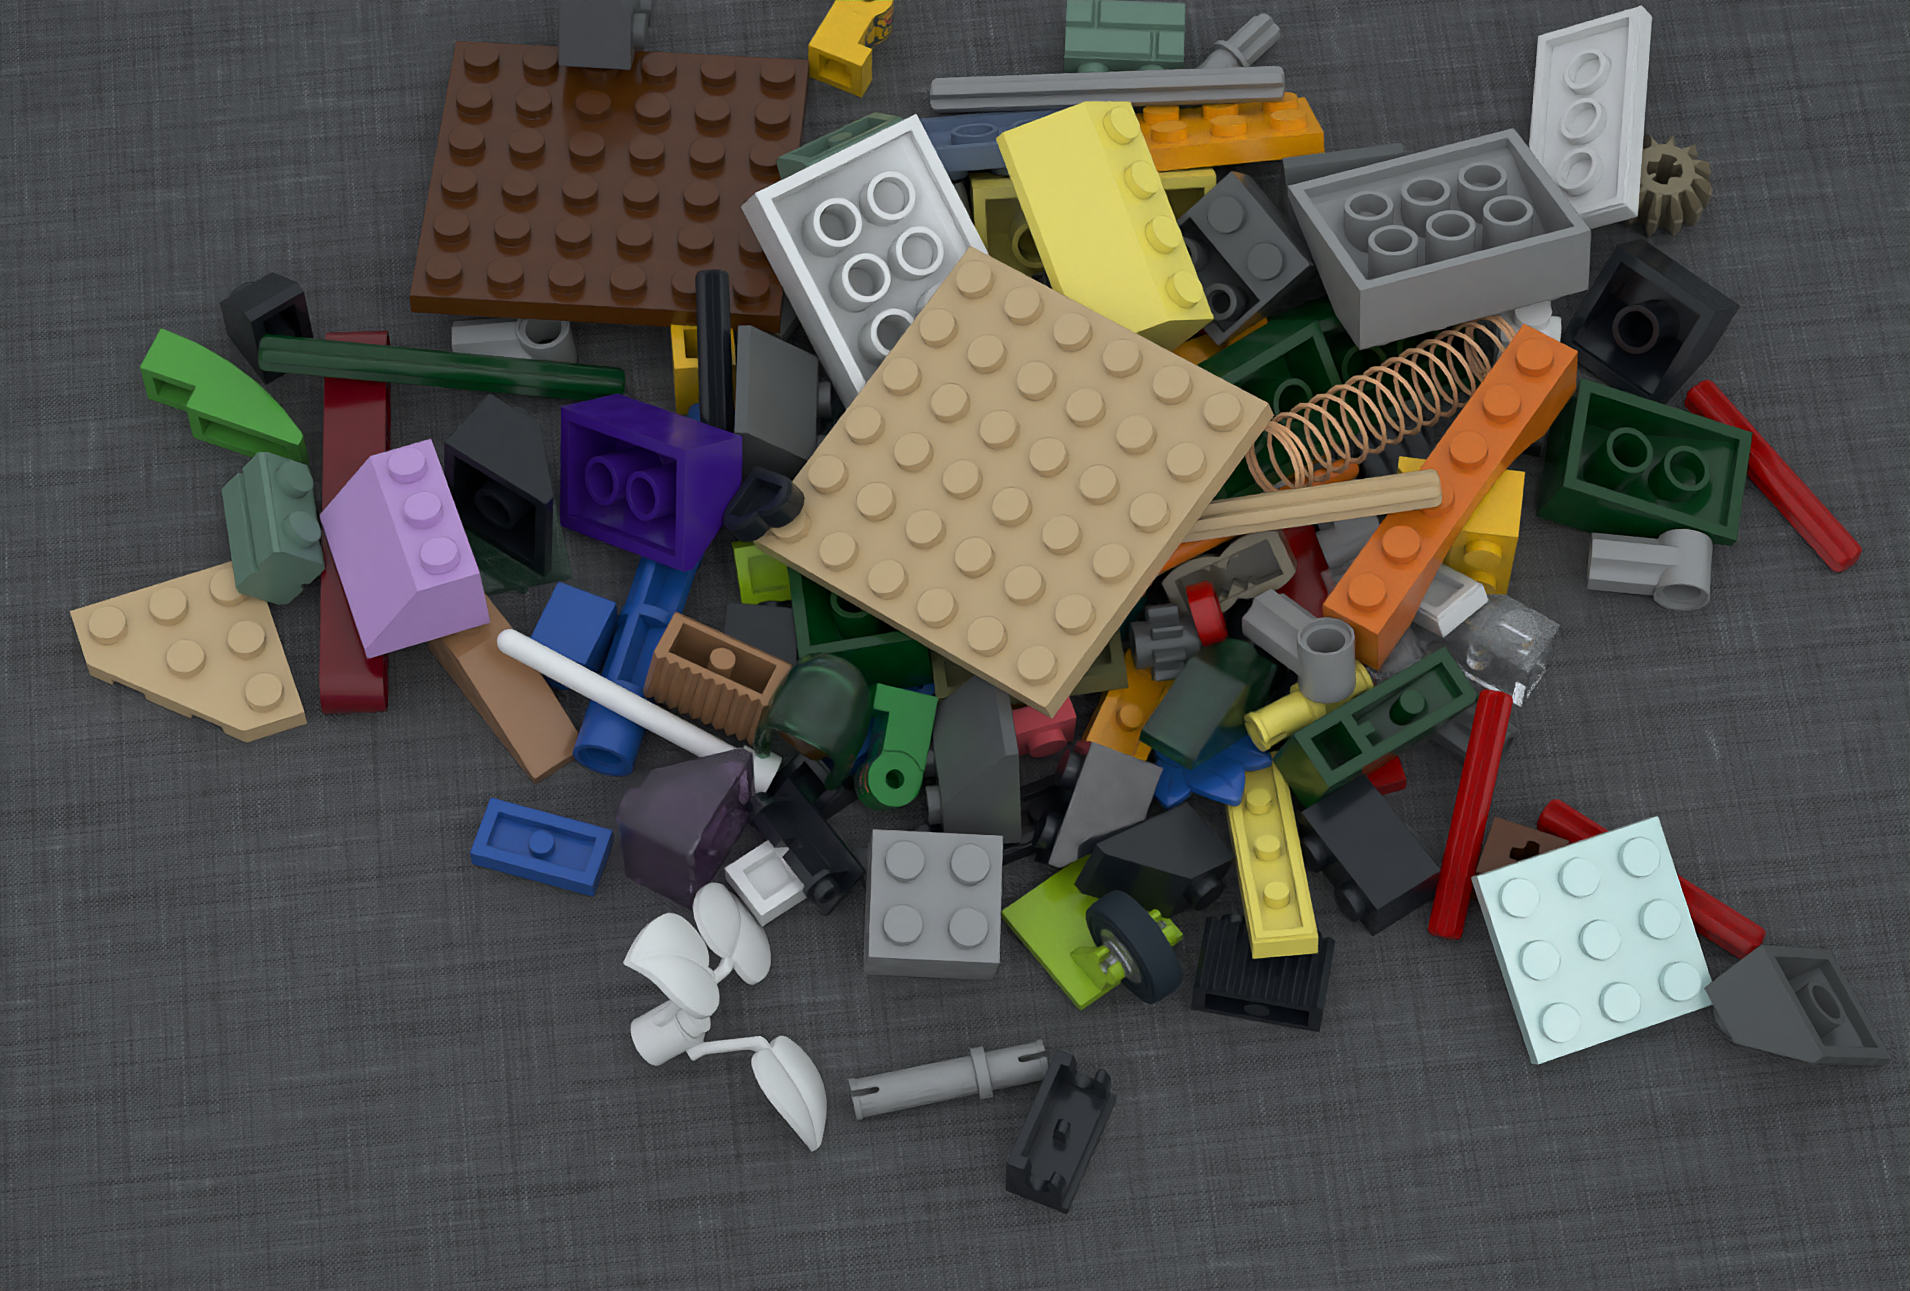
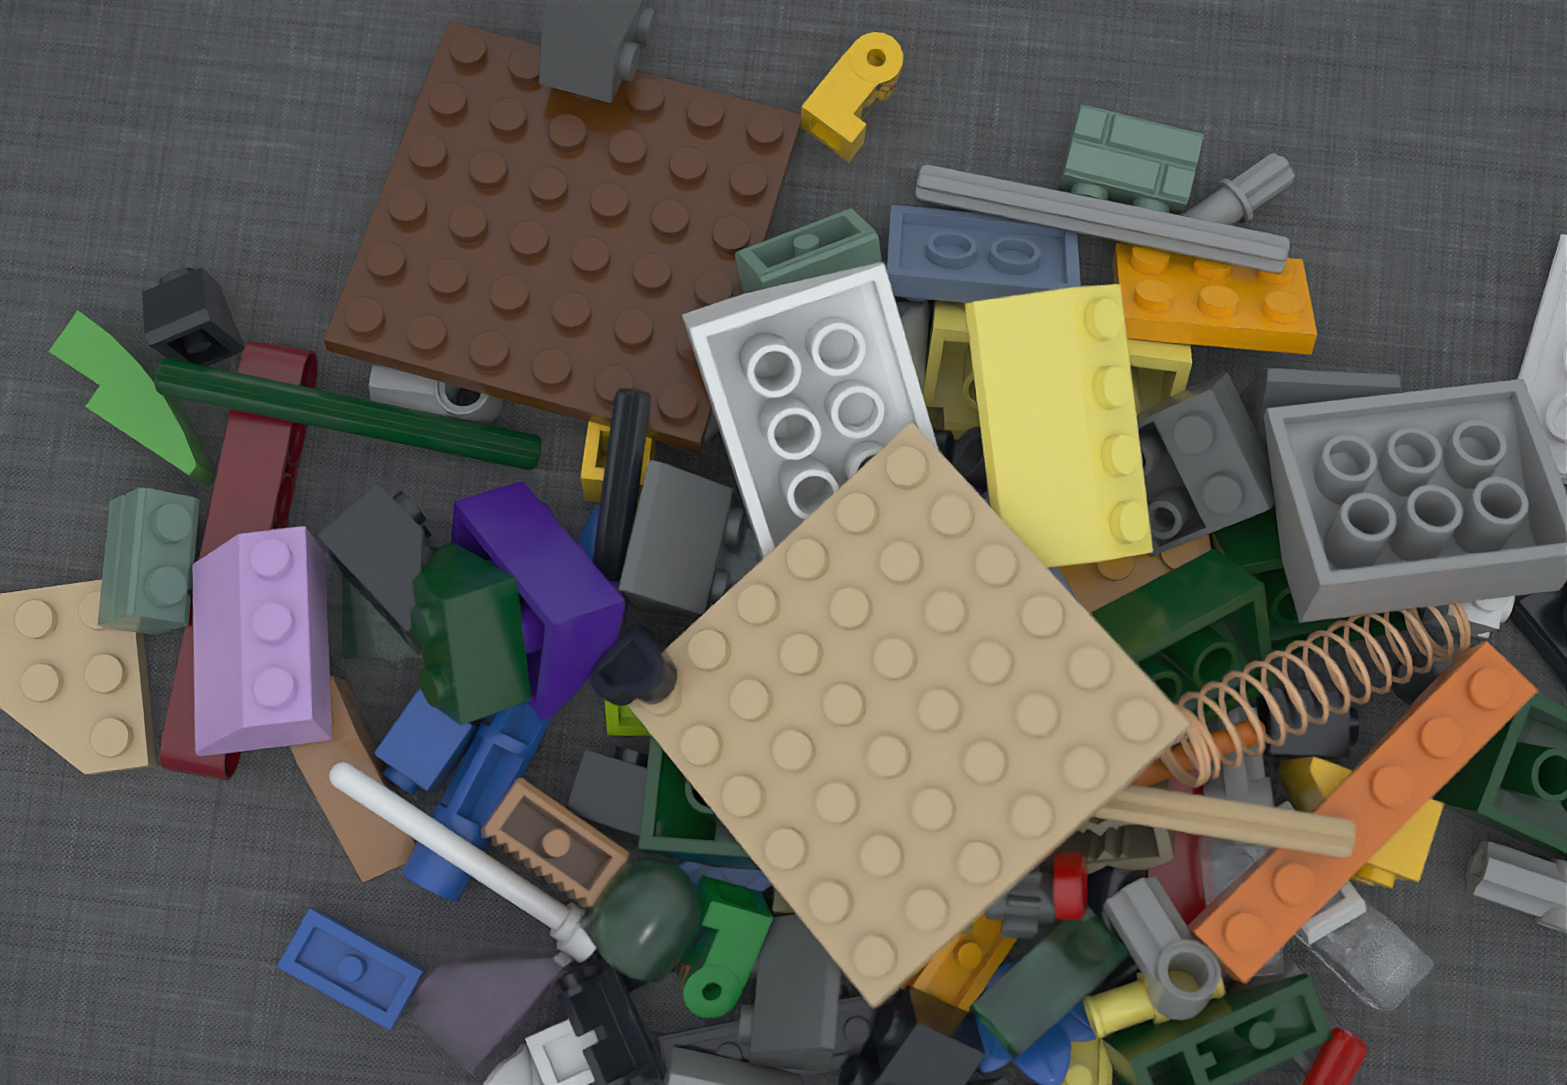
camera: 15 degrees right, 20 degrees up
none -> dark green slope [410,542,532,725]

